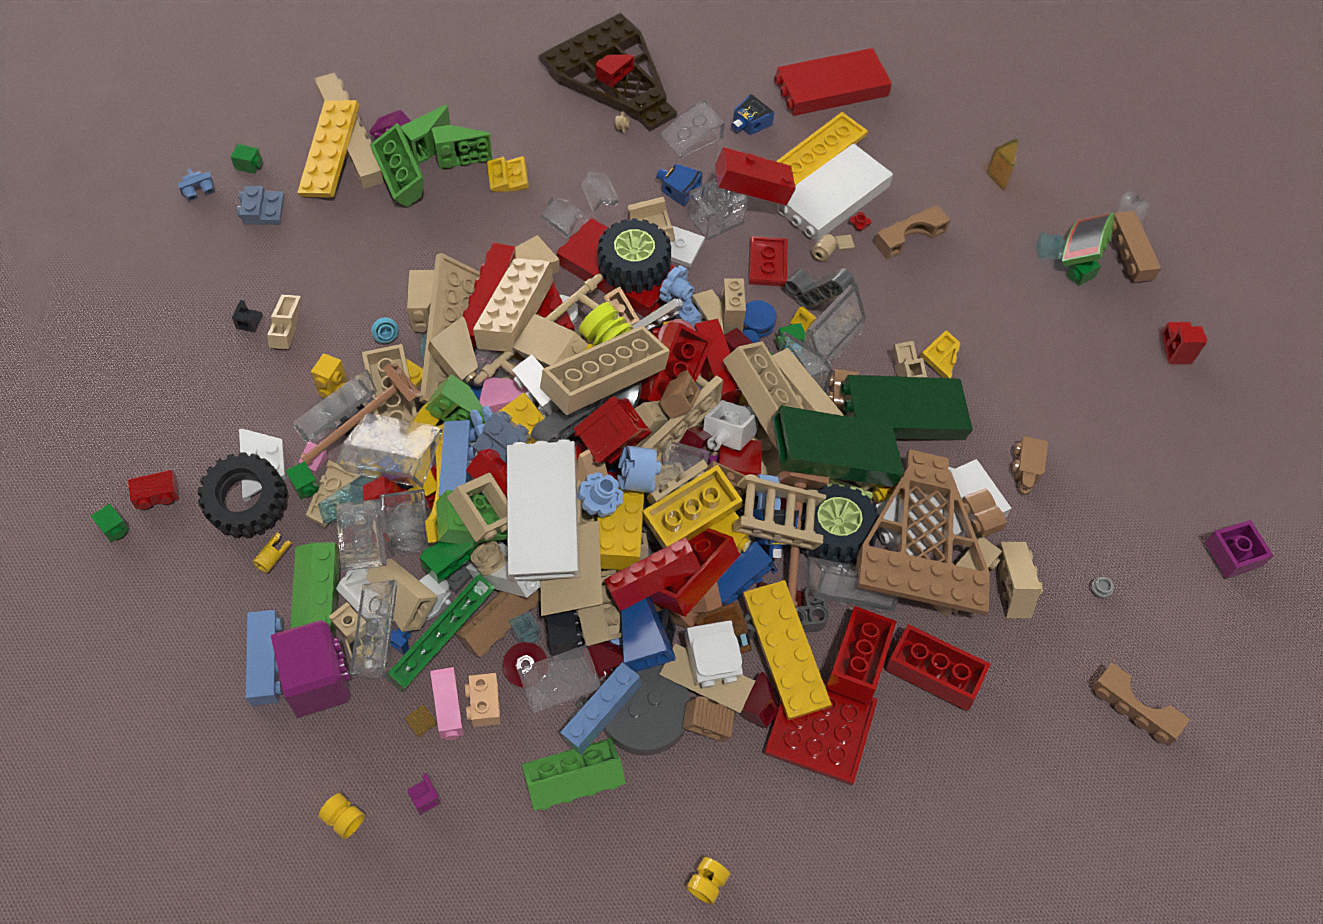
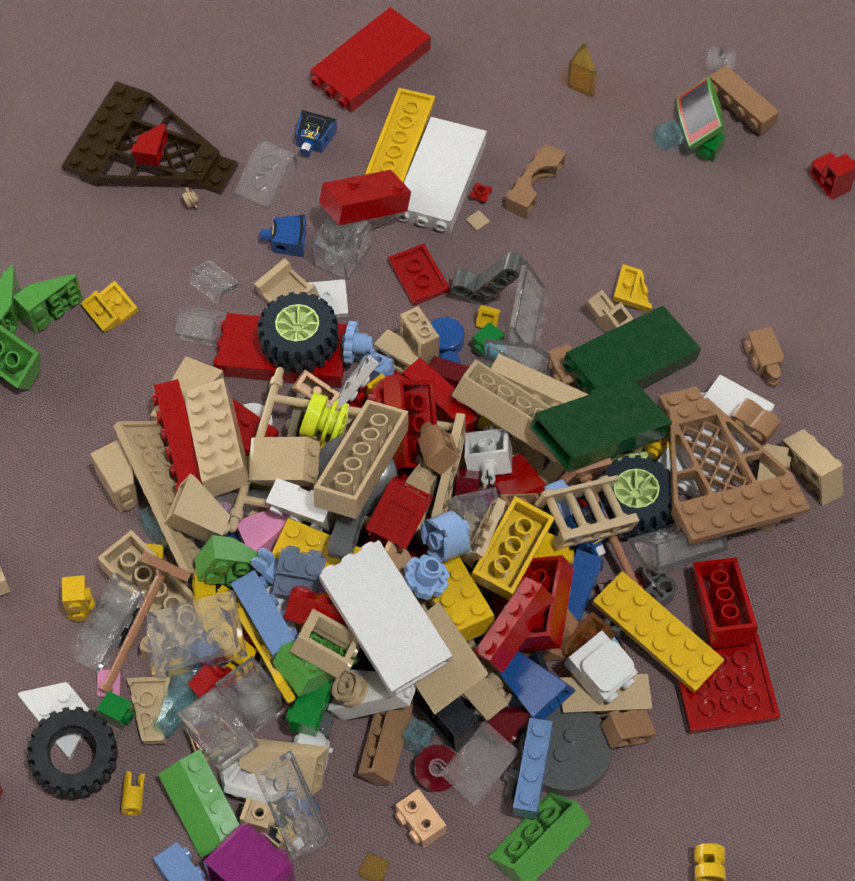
camera: 25 degrees left, 0 degrees up
medium azure cone [371,318,399,344] -> none
green brick [385,574,495,692] -> none
bright pink slope [430,667,464,740] -> none
dark red slope [741,672,779,728] -> none
tan brick [812,234,837,261] -> none
red brick [886,624,991,711] -> none

